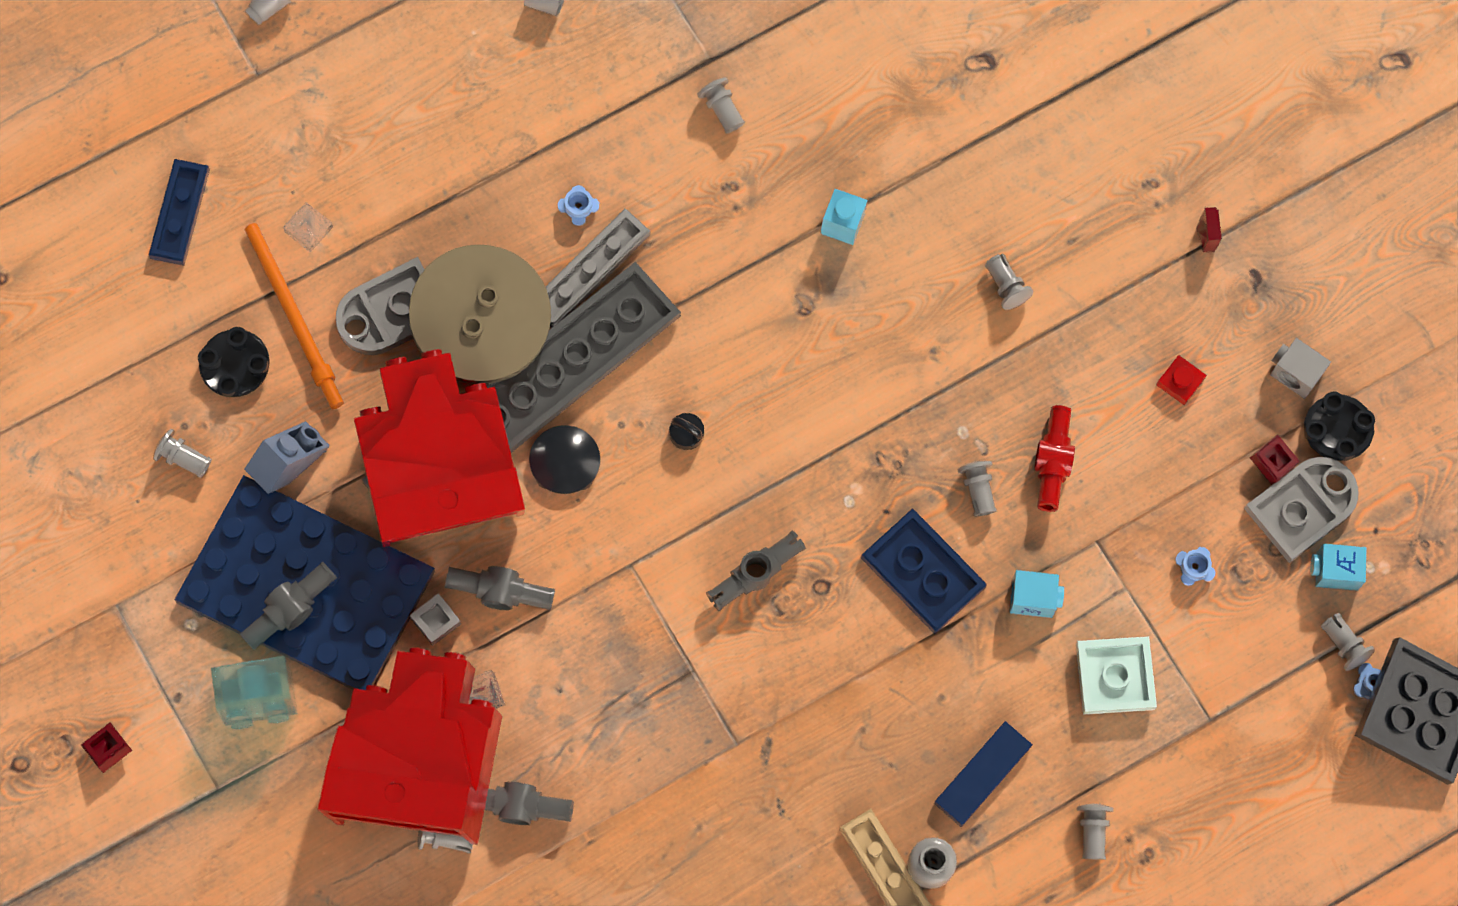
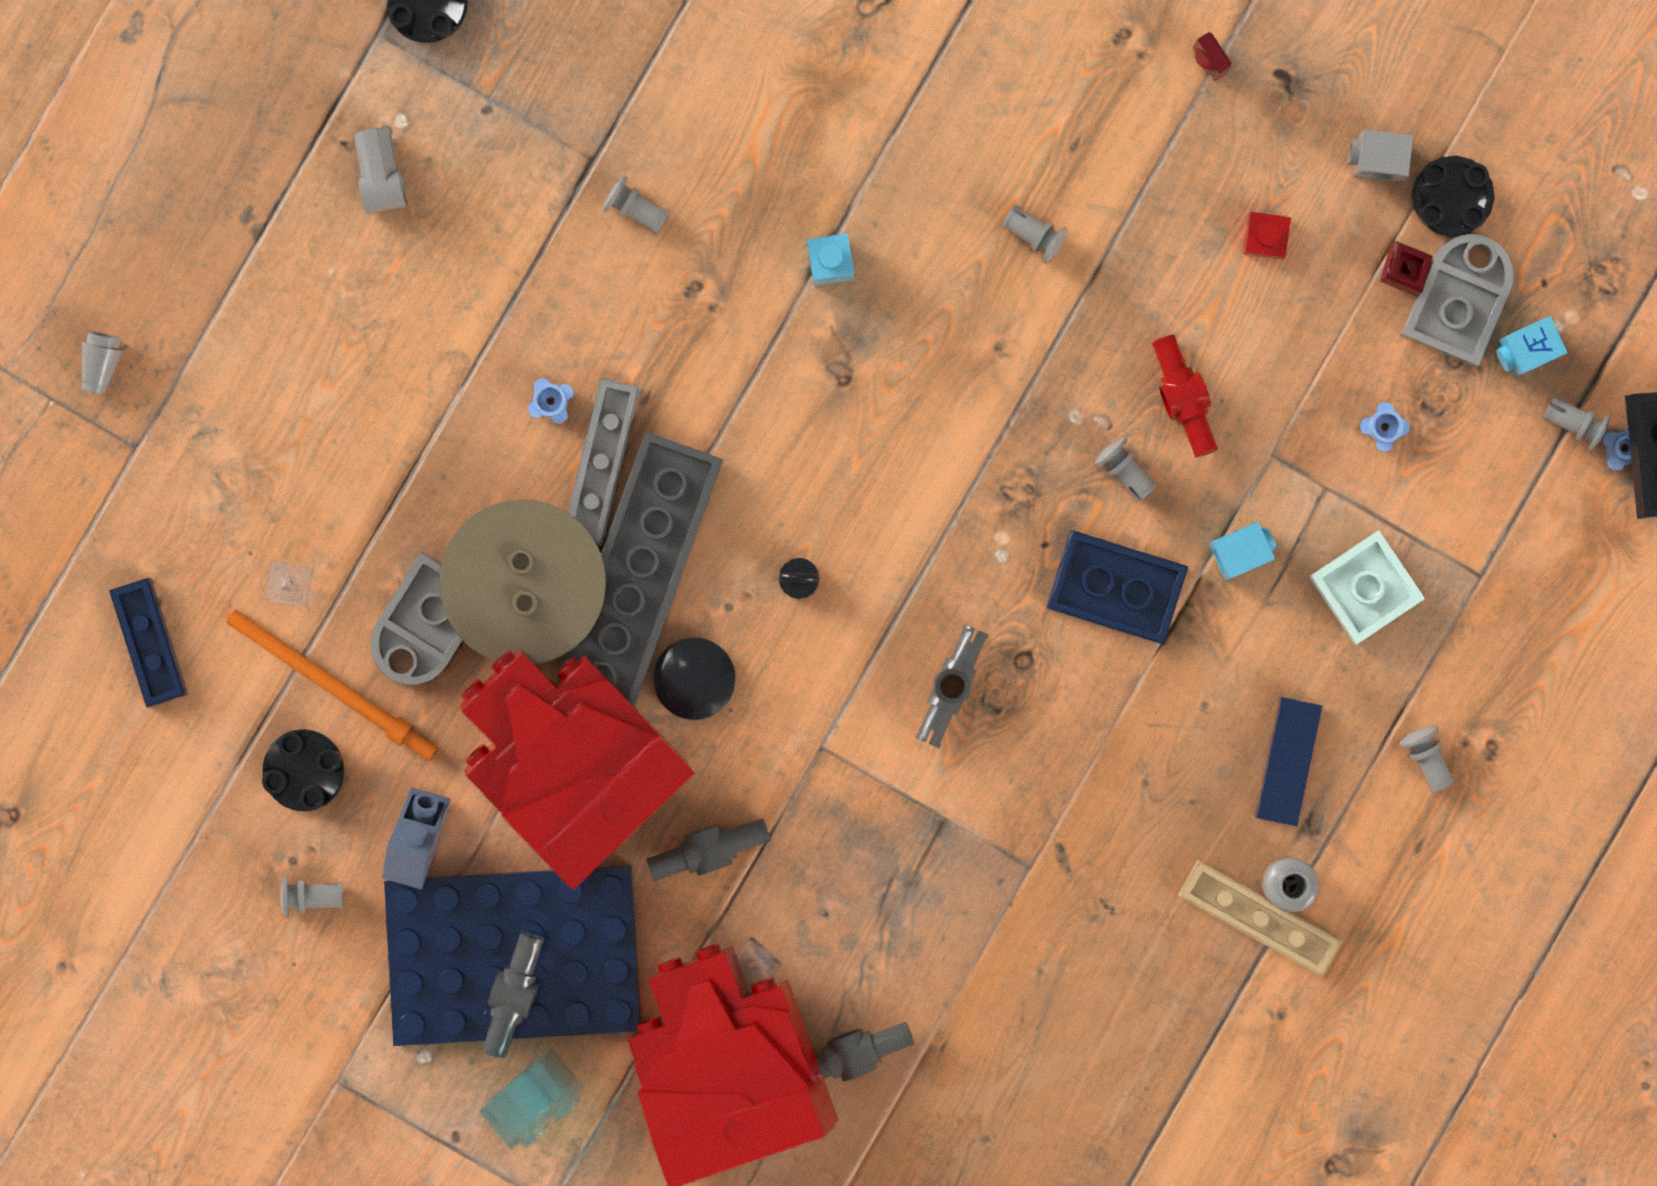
camera: 25 degrees left, 15 degrees up
light grey plate [410,593,461,646] -> none

